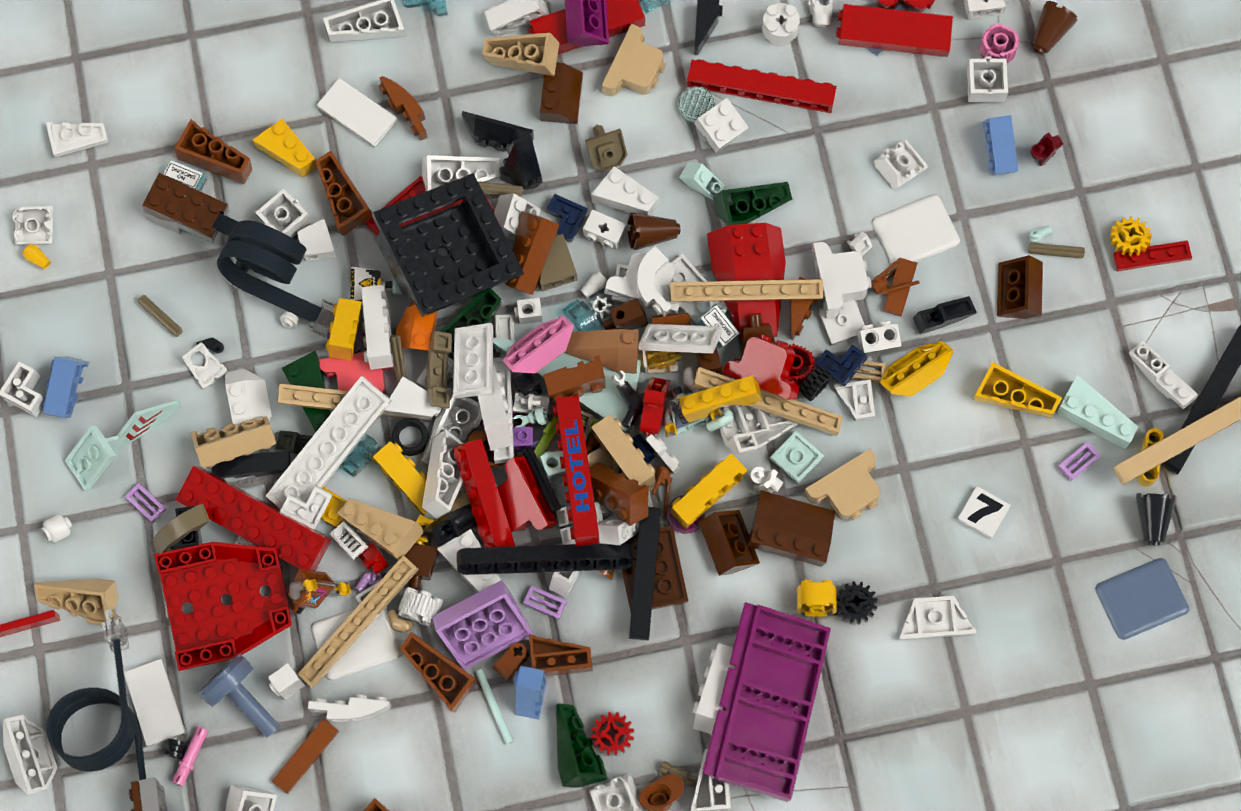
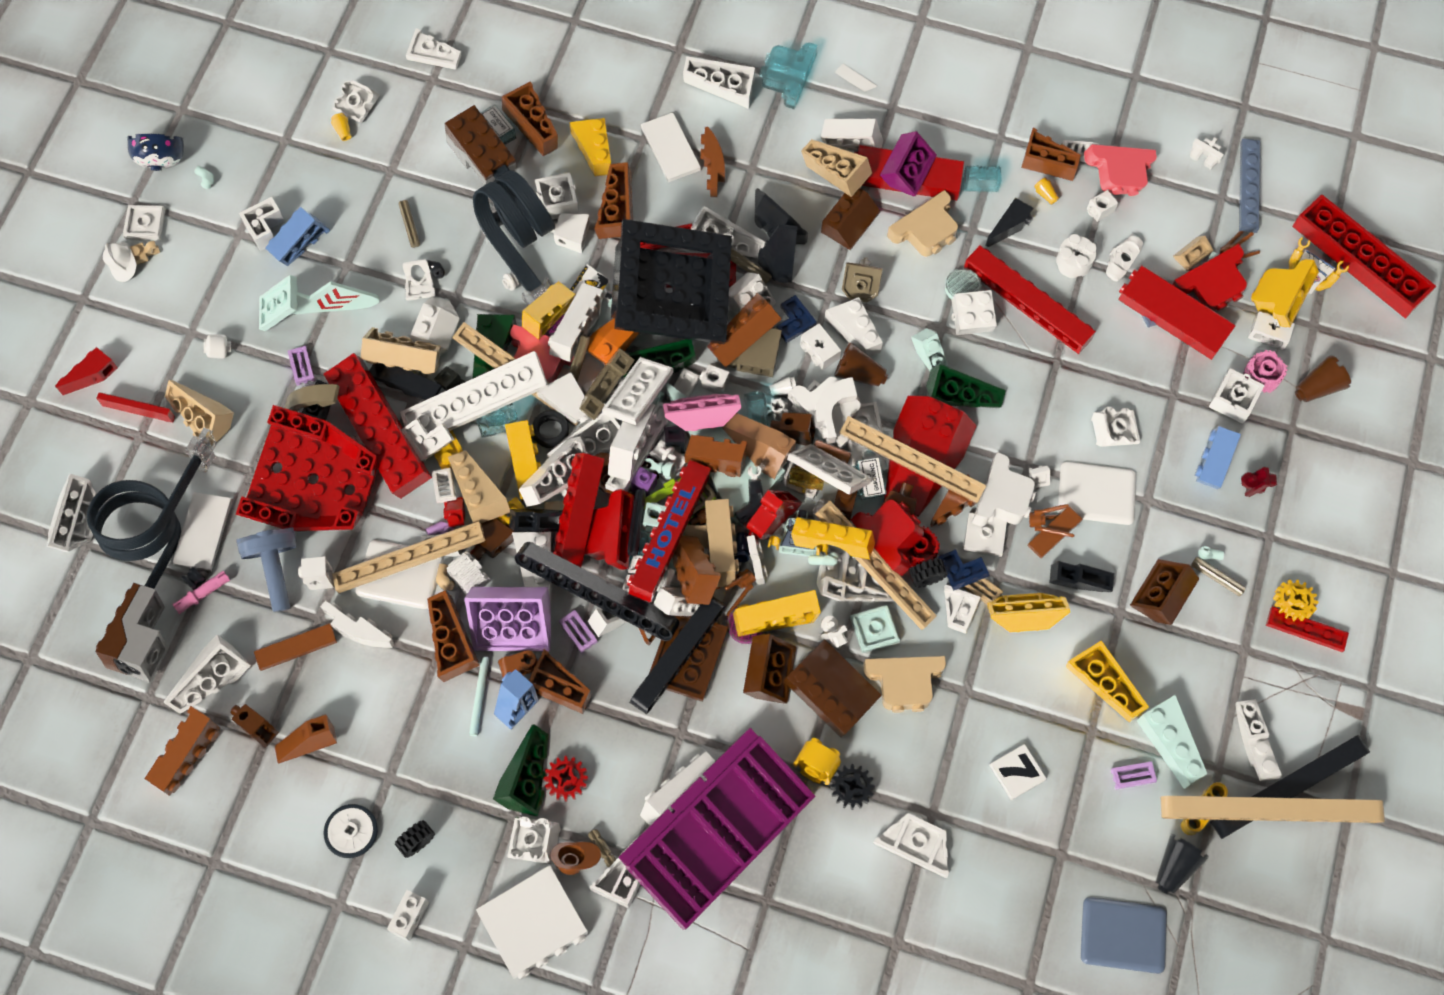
camera: 25 degrees right, 5 degrees down
torso [288,569,351,614] -> none
white brick [857,321,901,353] -> none

